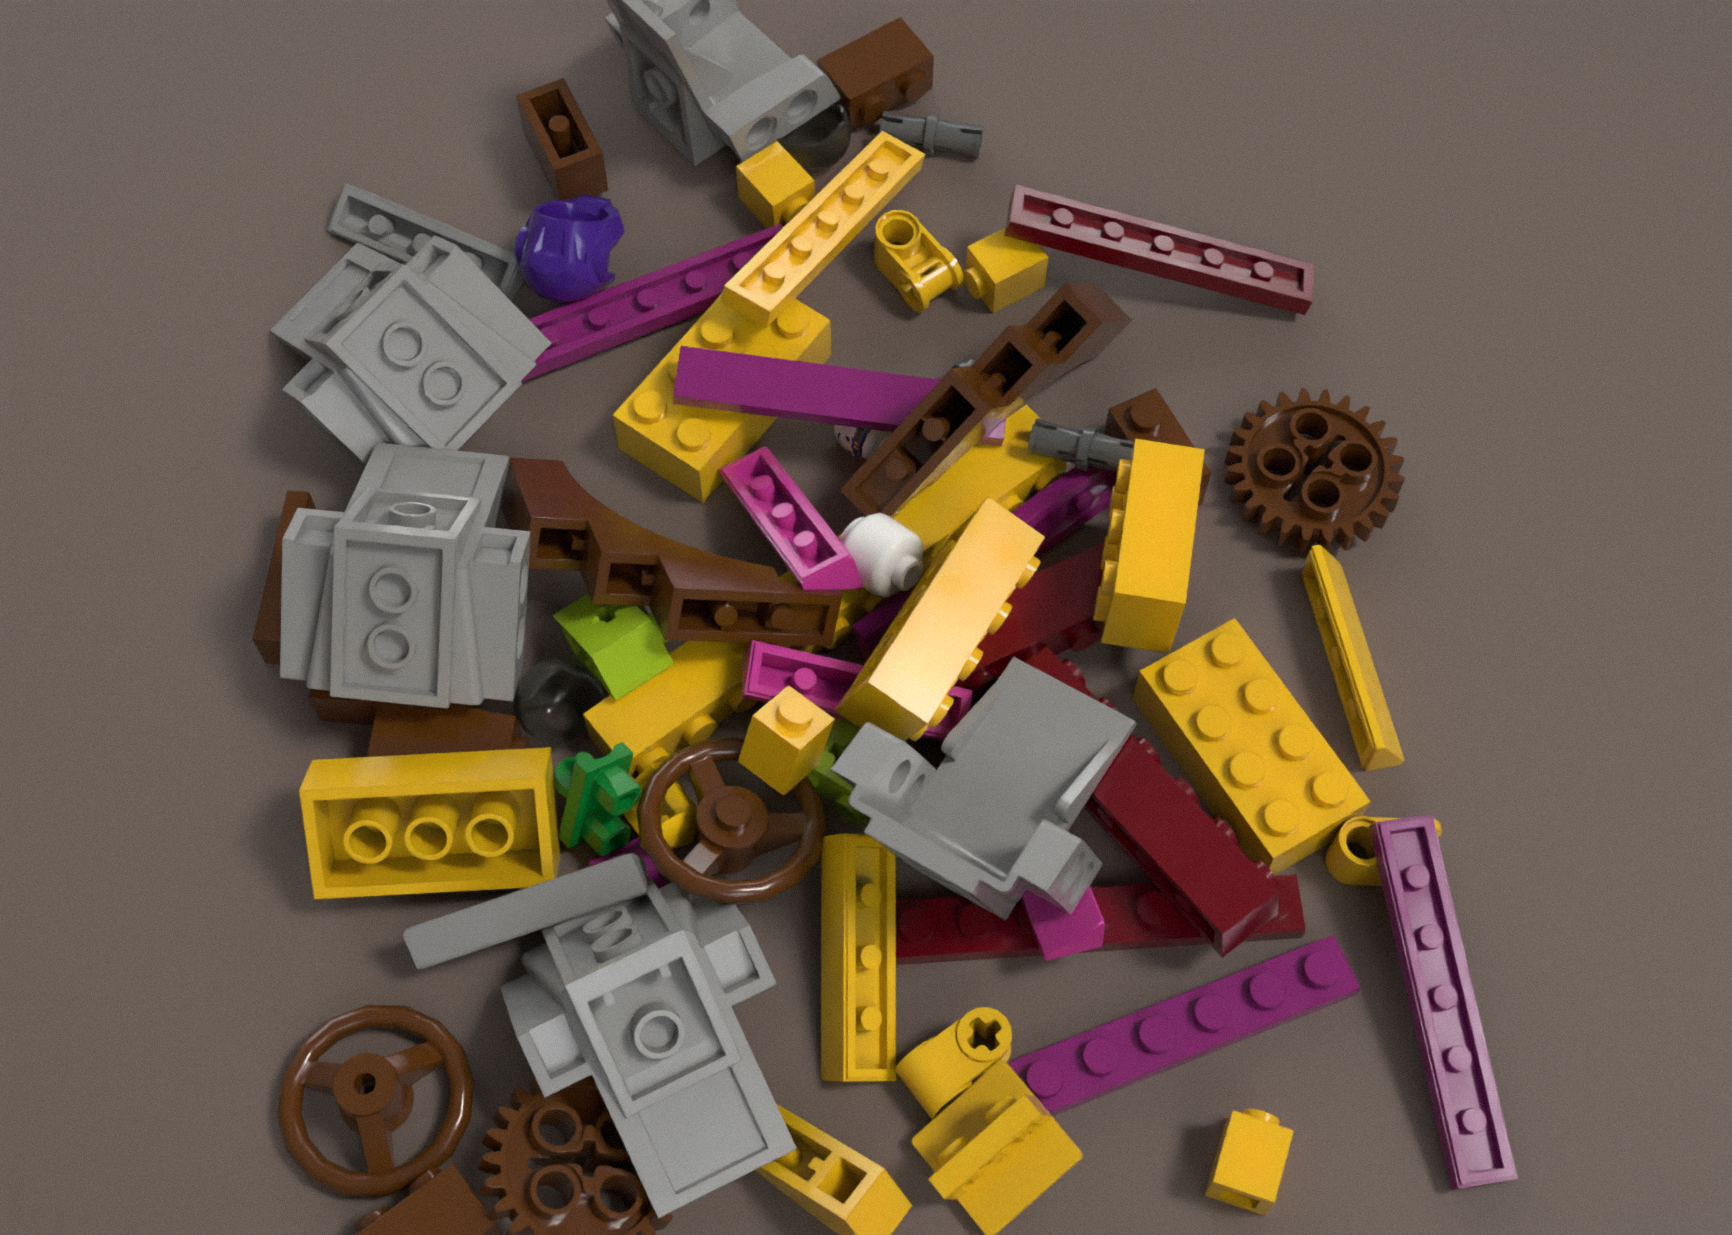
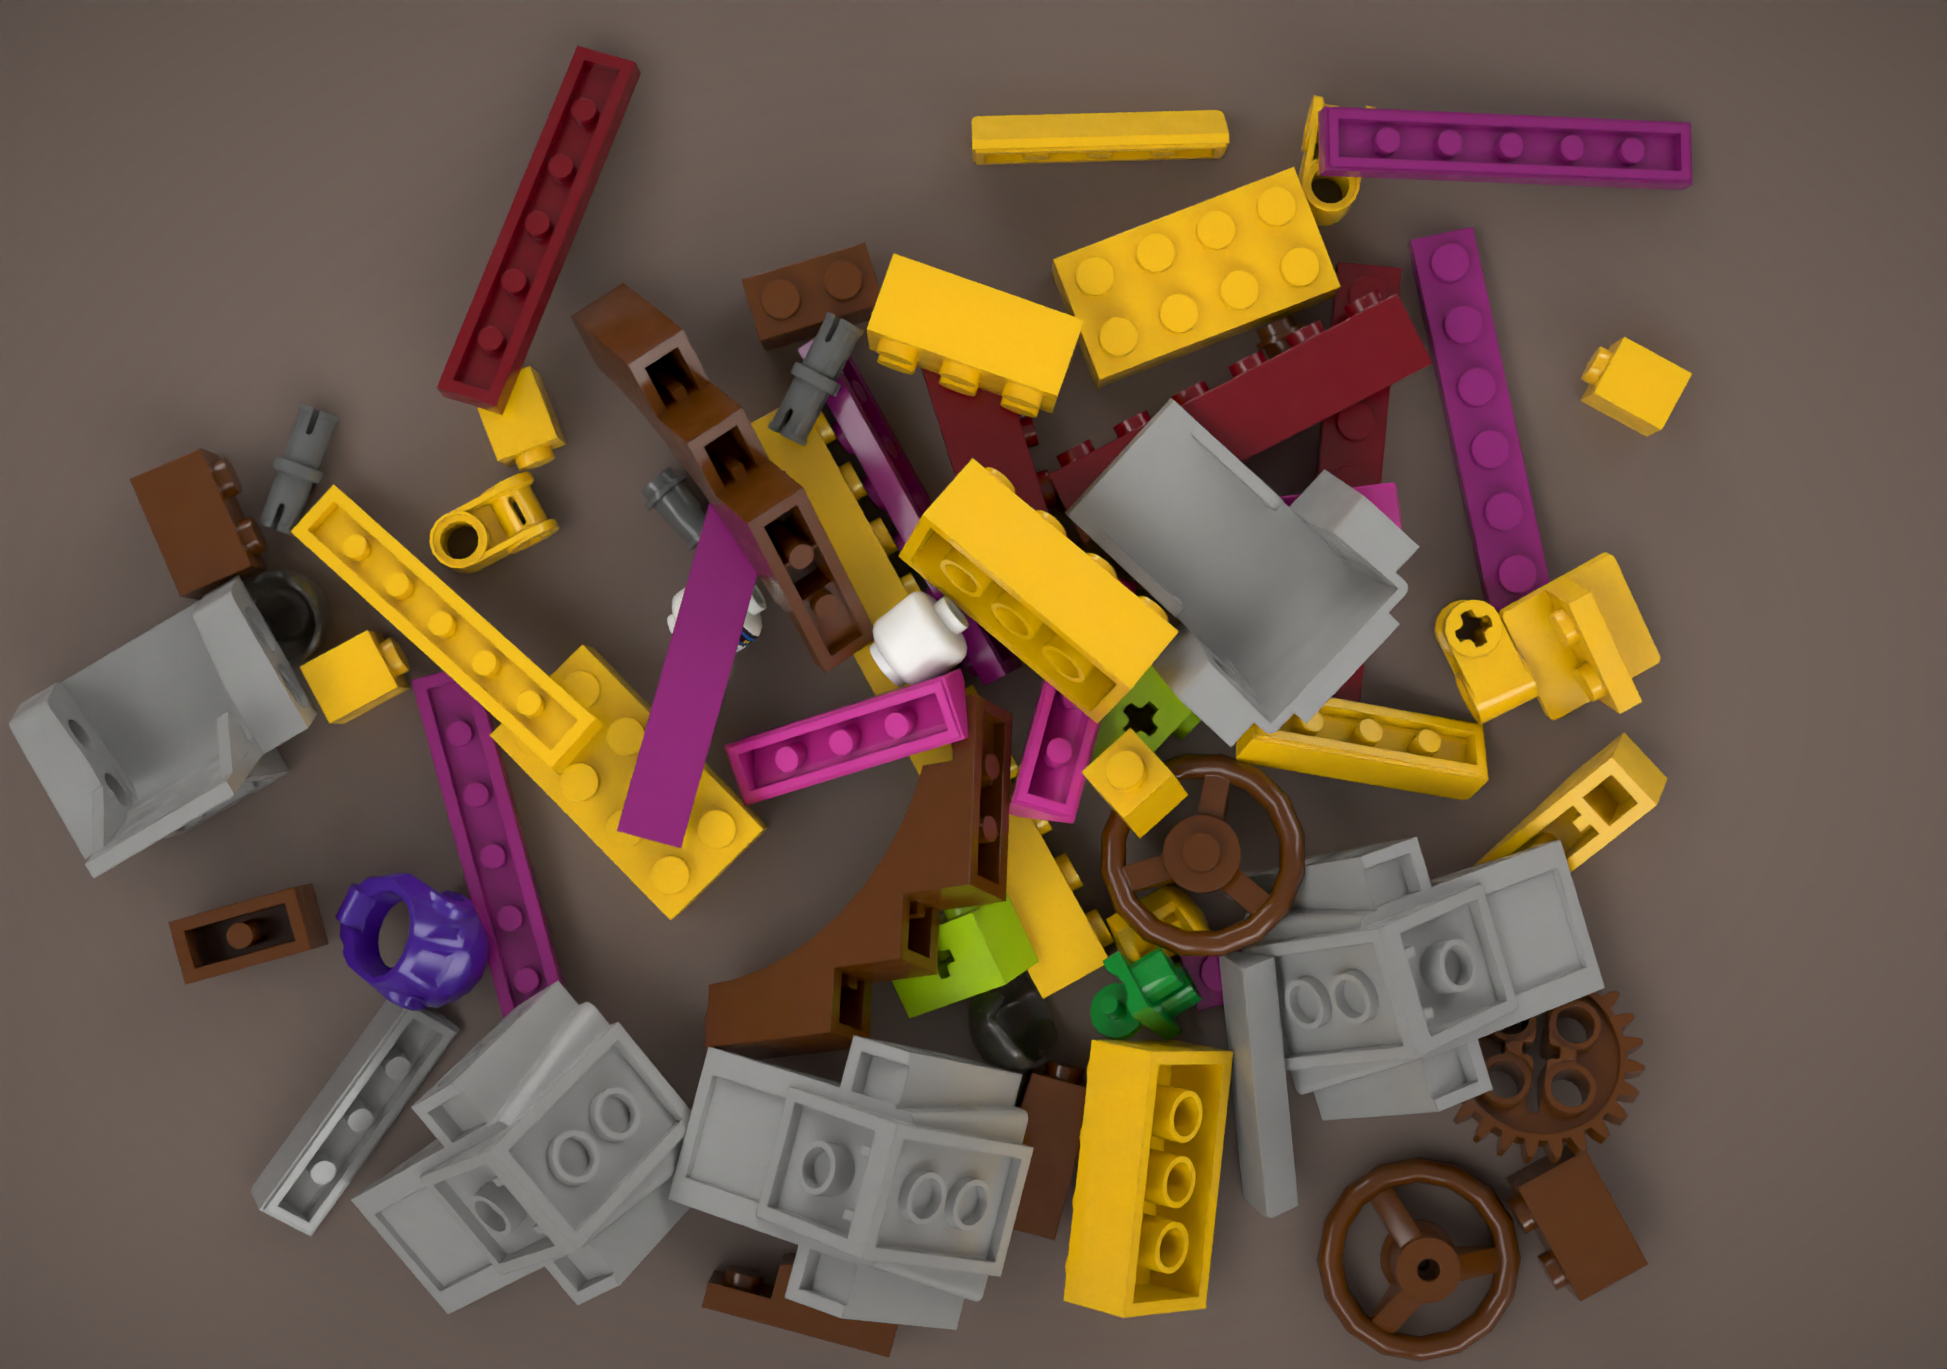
camera: 75 degrees left, 25 degrees up
reddish brown gear [1224,388,1405,553] -> none

